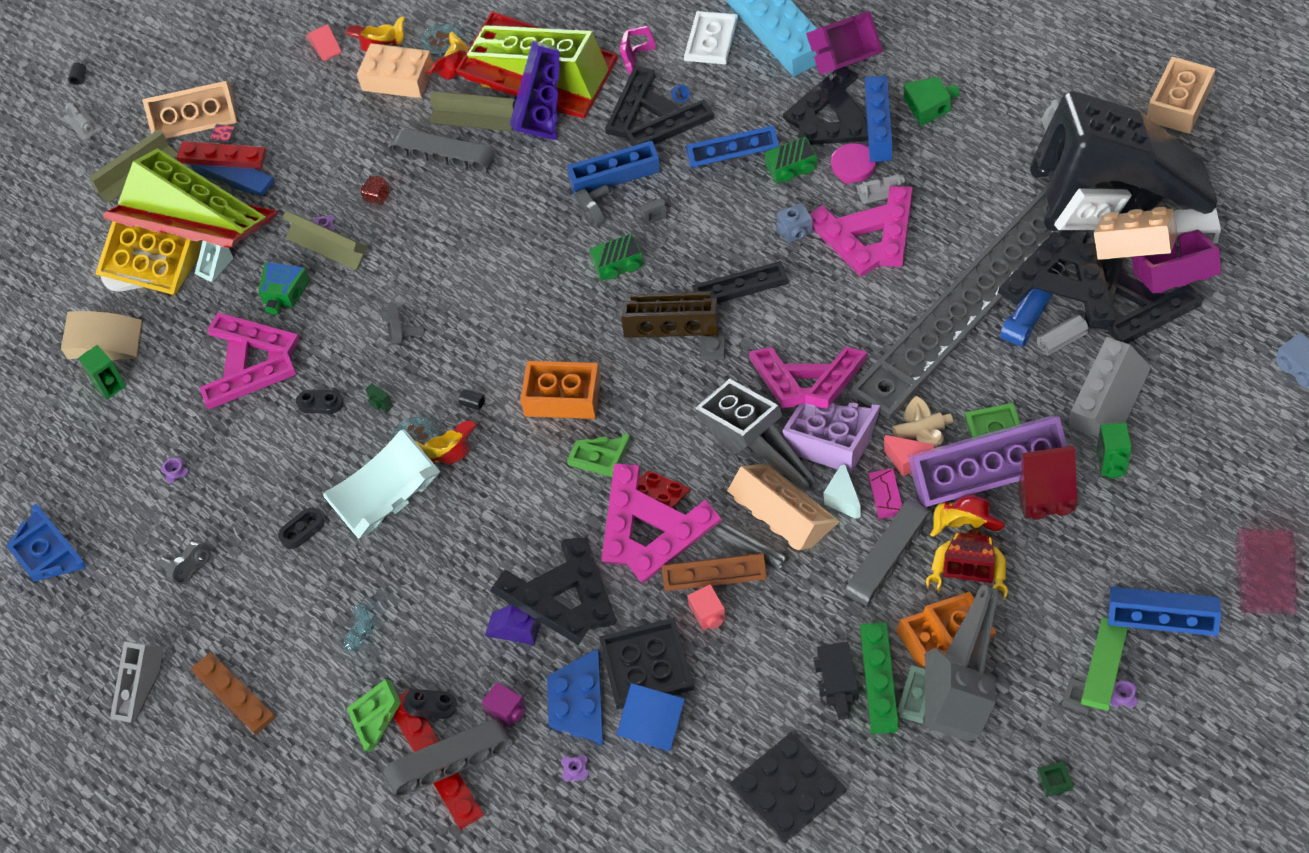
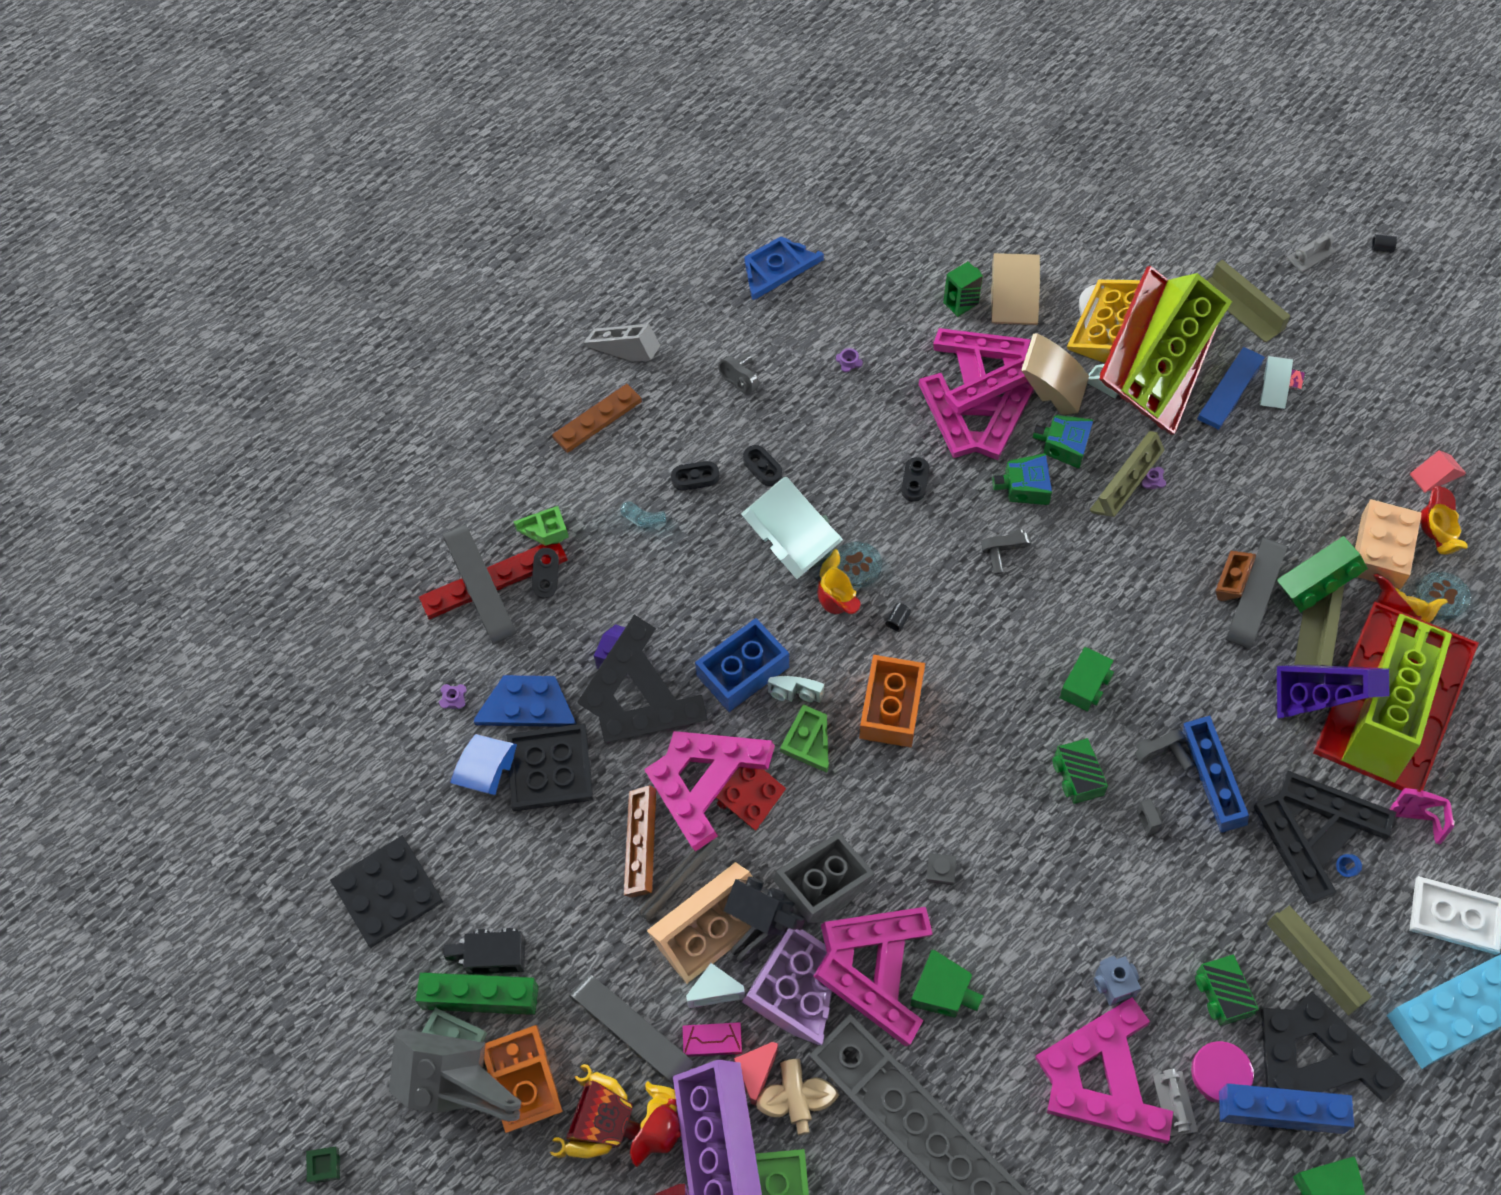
camera: 90 degrees right, 5 degrees up
light nougat slope [143,81,237,138] -> none
red plate [176,141,267,169] -> none
clear red plate [361,175,390,205] -> none
dark green plate [365,383,393,413] -> none
magenta brick [481,682,526,728] -> none
dark brown brick [621,291,719,338] -> none
blue brick [685,125,779,168] -> none
coral brick [687,585,726,631] -> none
black plate [692,261,788,303] -> none
magenta piece [806,10,883,75] -> none
none -> black plate [671,461,719,491]
none -> blue brick [695,618,789,712]
none -> black hinge [724,877,805,935]
none -> light aqua slope [768,676,824,703]
none -> green torso [910,949,984,1018]
none -> dark pink plate [933,328,1031,414]
none -> green torso [992,454,1052,505]
none -> tan slope [1021,333,1089,415]
none -> green brick [1059,647,1114,712]
none -> dark orange slope [1216,551,1256,601]
none -> light aqua slope [1260,356,1293,409]
none -> olive panel [1267,905,1372,1016]
none -> brick [1277,536,1368,613]

